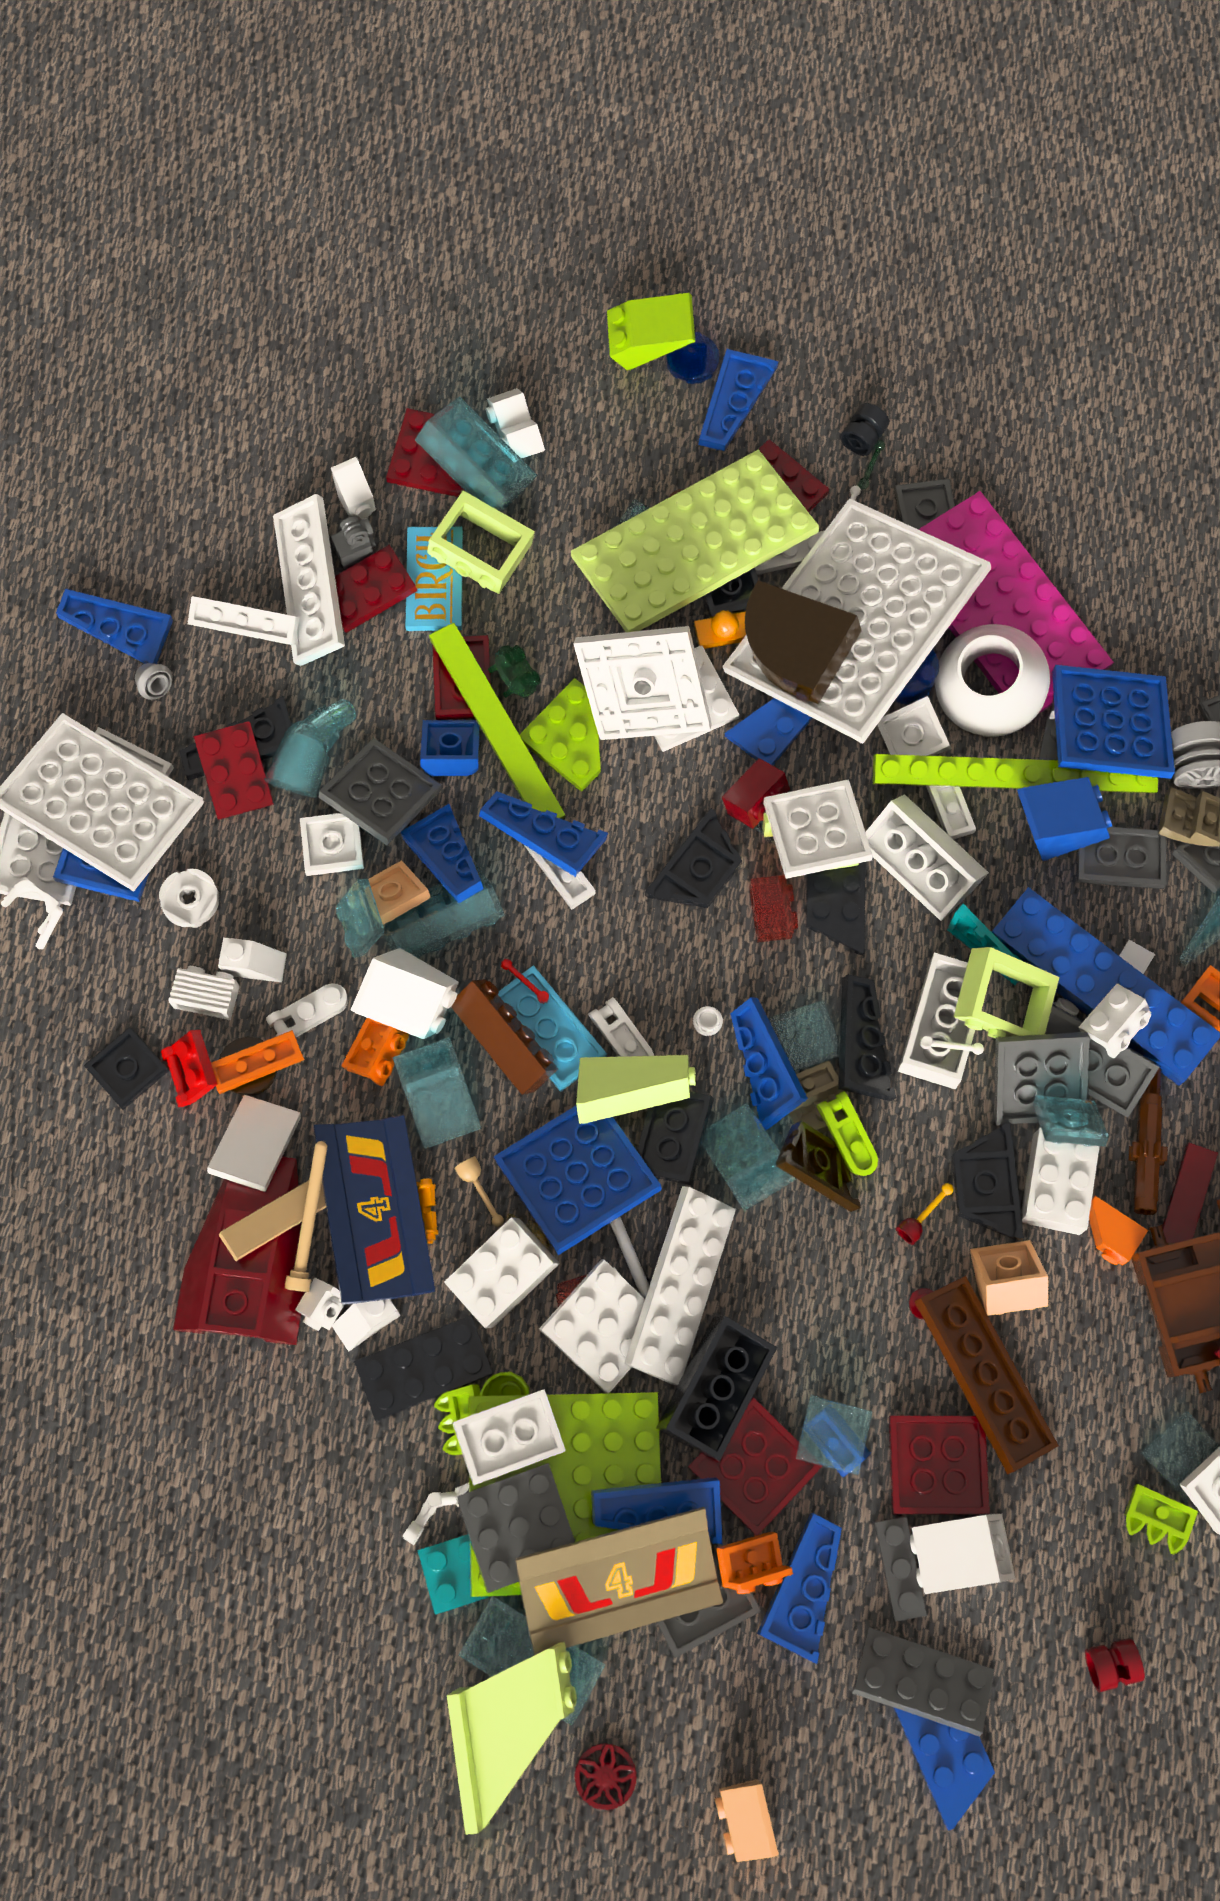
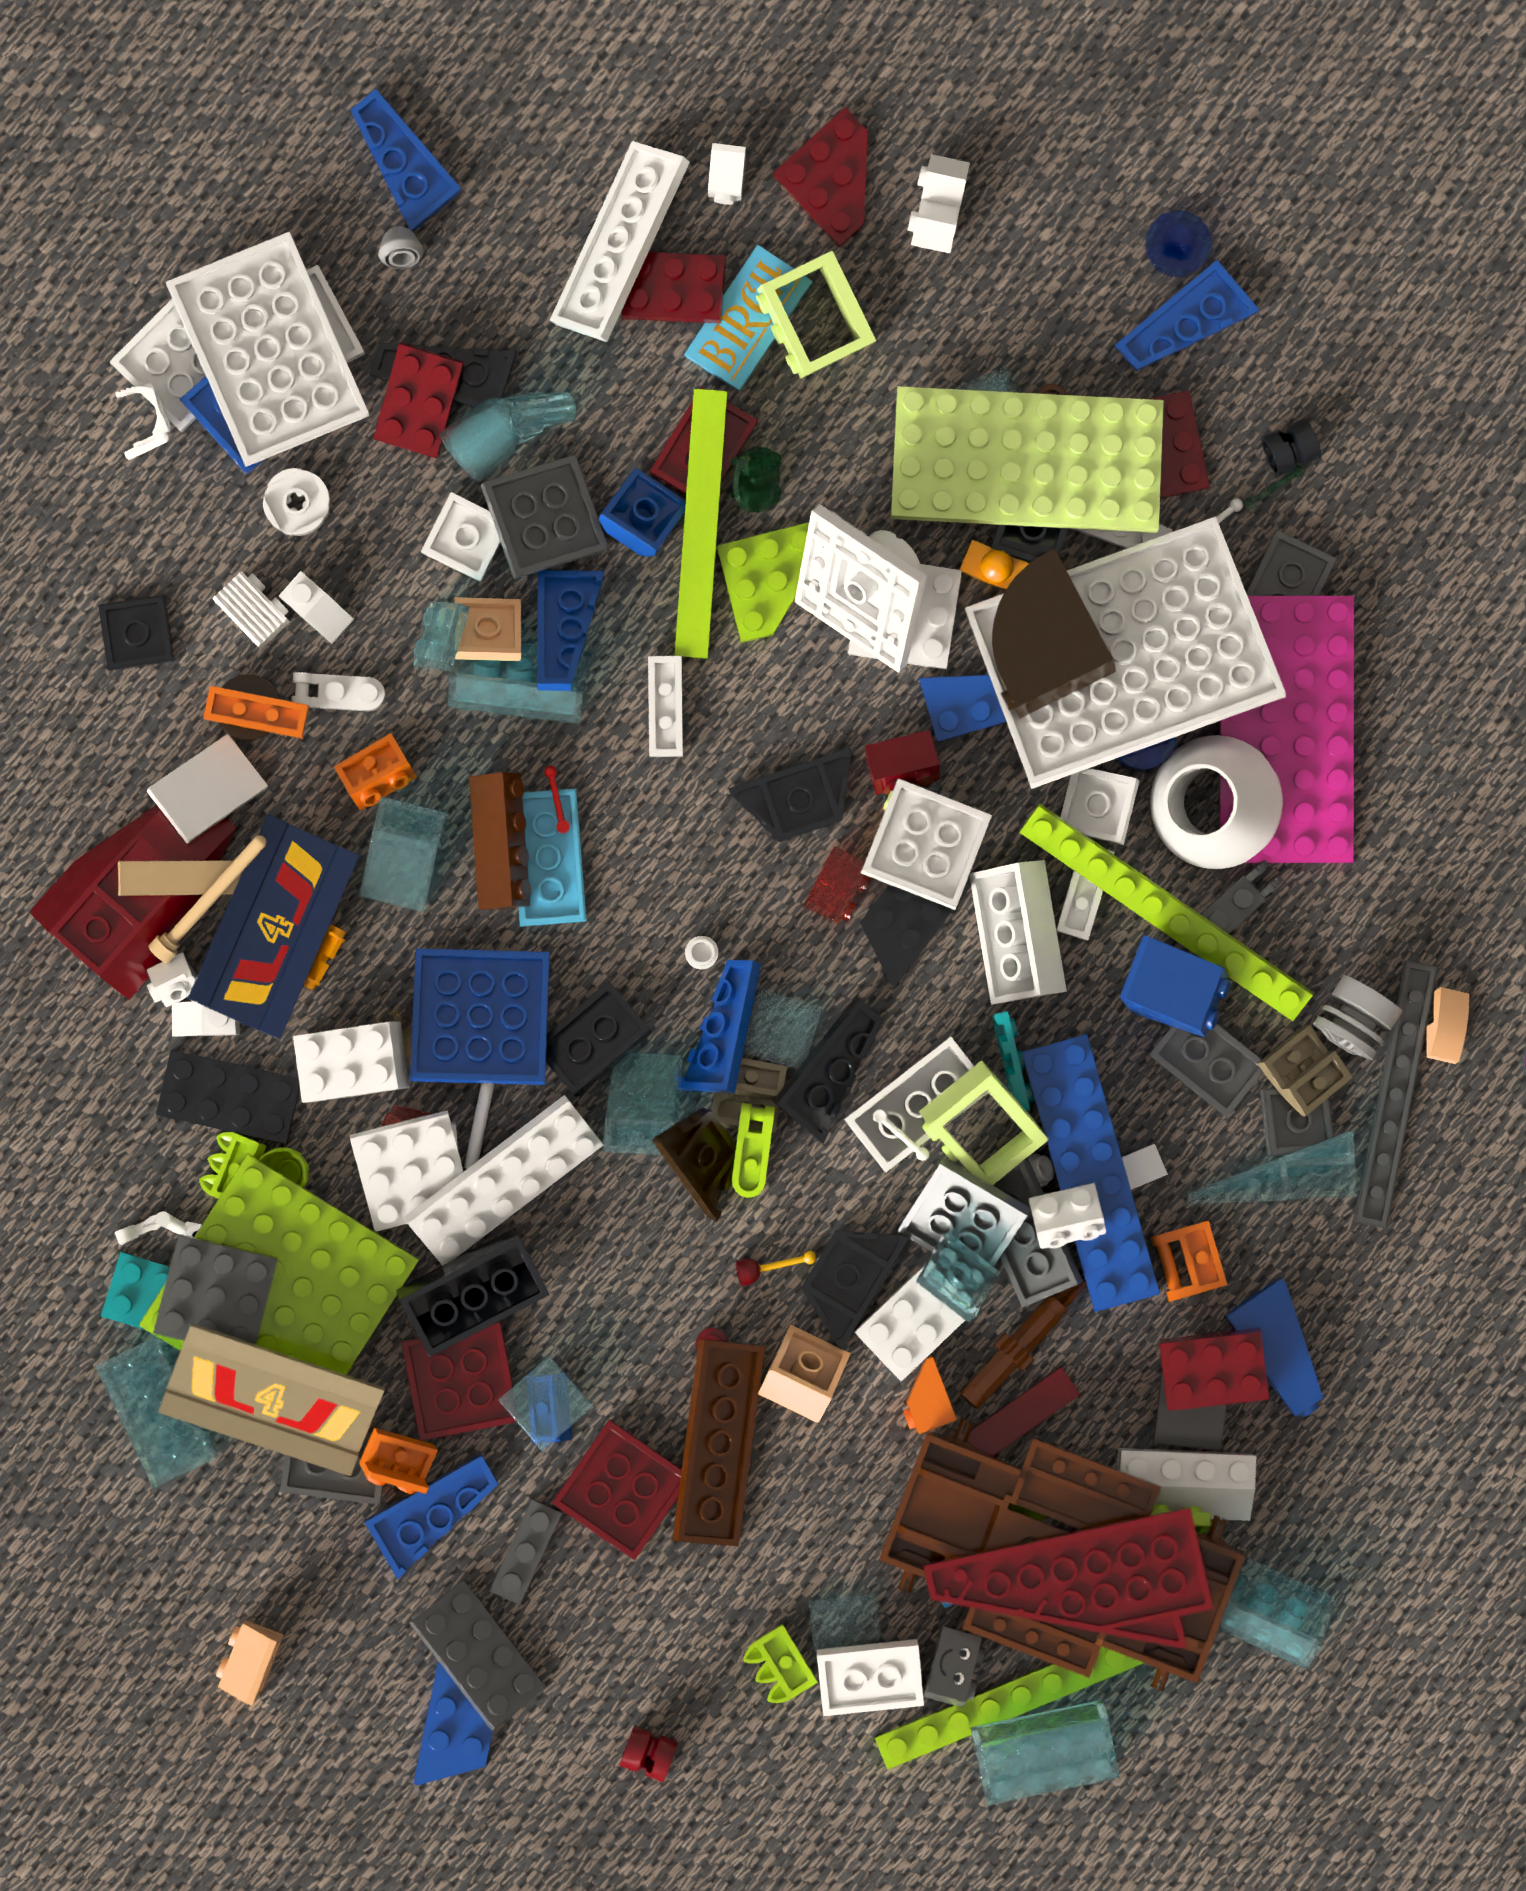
camera: 30 degrees right, 15 degrees up
red plate [161,1030,218,1107] -> none
white plate [188,596,300,645] -> none
dark grey brick [330,516,376,571] -> none
white slope [351,948,459,1039] -> none
clear light blue slope [415,396,537,512] -> none
yellowish green piece [447,1642,577,1834] -> none
white plate [452,1389,566,1485] -> none
tan hinge [454,1156,504,1227] -> none
blue wing [479,791,608,877] -> none
dark red wheel [575,1743,637,1810] -> none
yellowish green slope [576,1055,696,1123] -> none
white plate [588,997,654,1057] -> none
blue wing [591,1477,723,1545] -> none
lime slope [607,293,695,370] -> none
white slope [910,1513,1015,1594] -> none
blue plate [1052,665,1175,779] -> none

